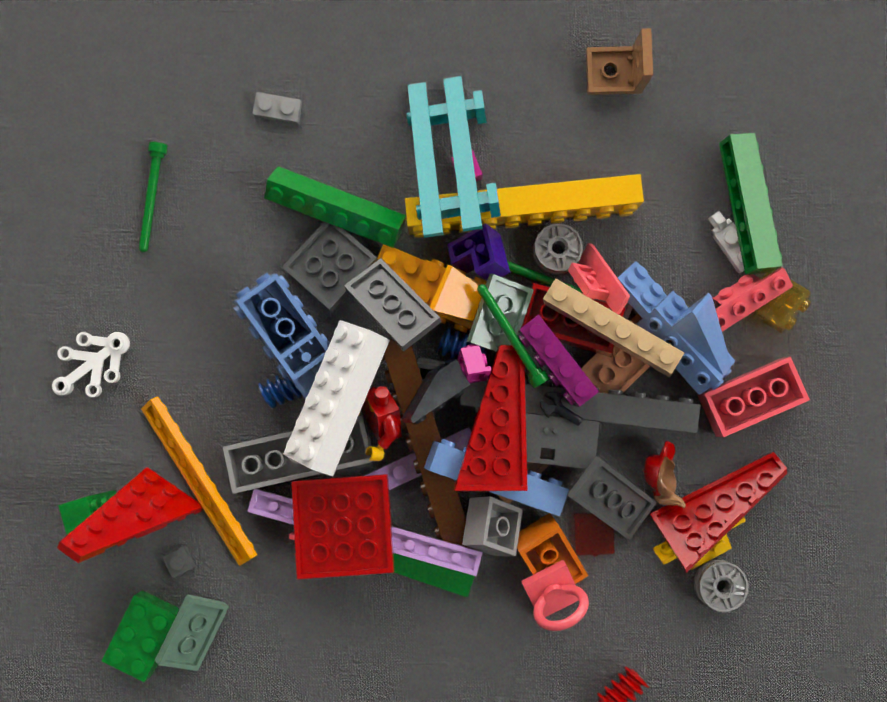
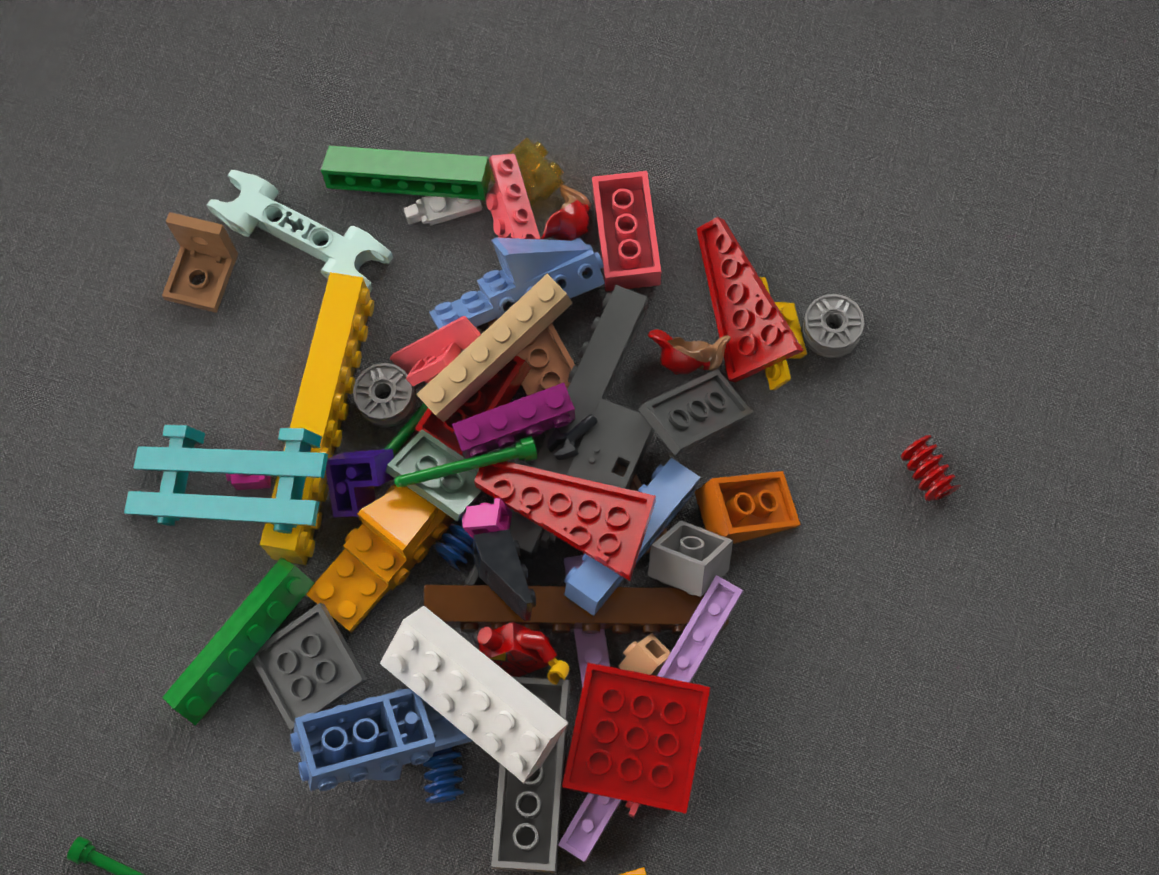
camera: 65 degrees left, 15 degrees down
light grey plate [252,92,302,124] -> none
plate [344,258,441,351] -> none
green tile [393,553,475,598] -> none
coral tile [521,560,589,631] -> none
clear red piece [574,512,615,557] -> none
none -> light aqua piece [207,170,393,292]
none -> red hair [540,185,591,241]
none -> light nougat brick [618,633,671,676]

